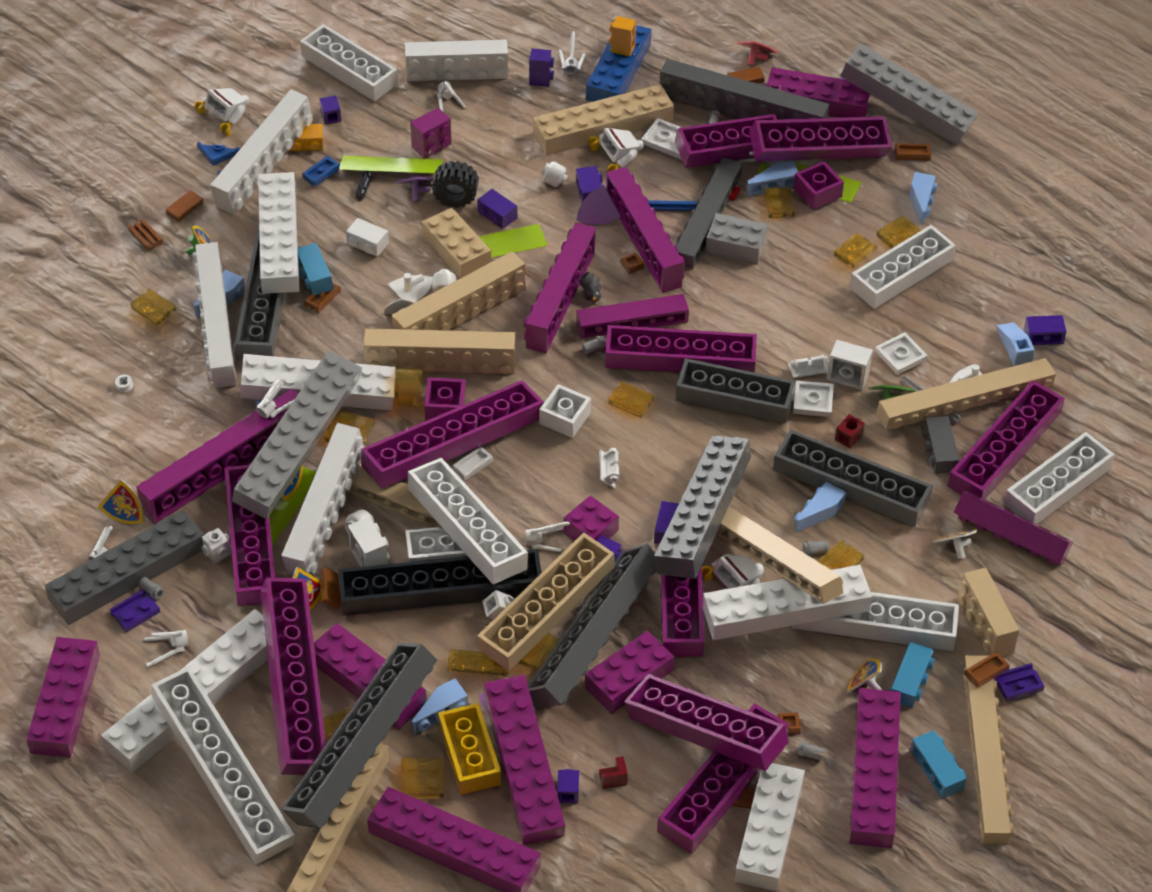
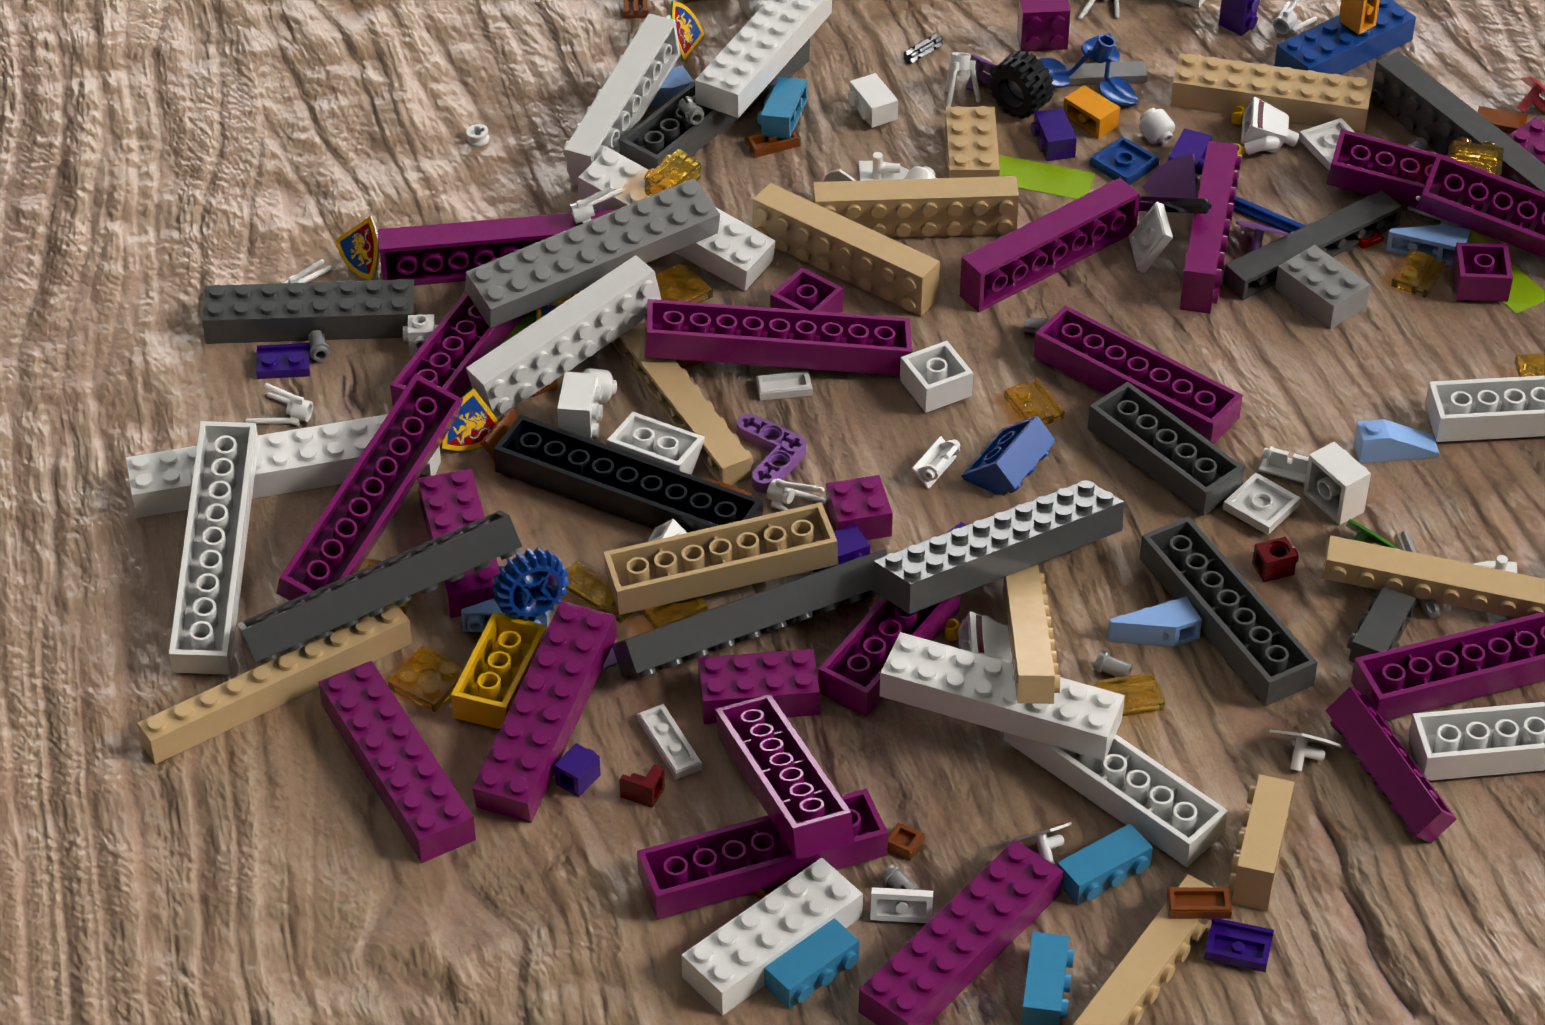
camera: 35 degrees right, 5 degrees down
magenta brick [26,637,100,758] -> none
clear yellow plate [130,289,176,326] -> none
blue plate [302,155,340,187] -> none
lime sticker [339,155,443,173] -> none
clear yellow brick [393,368,422,407] -> none
white brick [408,458,528,584] -> none
magenta brick [576,294,689,338] -> none
dark grey animal [578,272,601,302] -> none
dark orange tile [620,252,645,274] -> none
clear yellow plate [834,232,877,269] -> none
white plate [875,332,928,375] -> none
none -> blue gear [492,547,569,622]
none -> white tile [637,704,702,780]
none -> clear yellow brick [644,149,701,196]
none -> light grey pin [678,96,704,125]
none -> medium lavender beam [737,414,806,493]
none -> dark azure brick [764,918,860,1009]
none -> white plate [870,887,933,923]
none -> white plant [945,52,981,110]
none -> blue slope [961,415,1056,495]
none -> blue plant [1040,33,1138,106]
none -> light orange brick [1063,85,1120,139]
none -> light grey tile [1064,61,1148,86]
none -> blue tile [1089,136,1160,185]
none -> white tile [1129,202,1173,273]
none -> black axle [1138,196,1212,214]
none -> medium lavender shield [1236,220,1289,252]
none -> light blue slope [1353,419,1440,463]
none -> clear yellow brick [1448,138,1504,176]

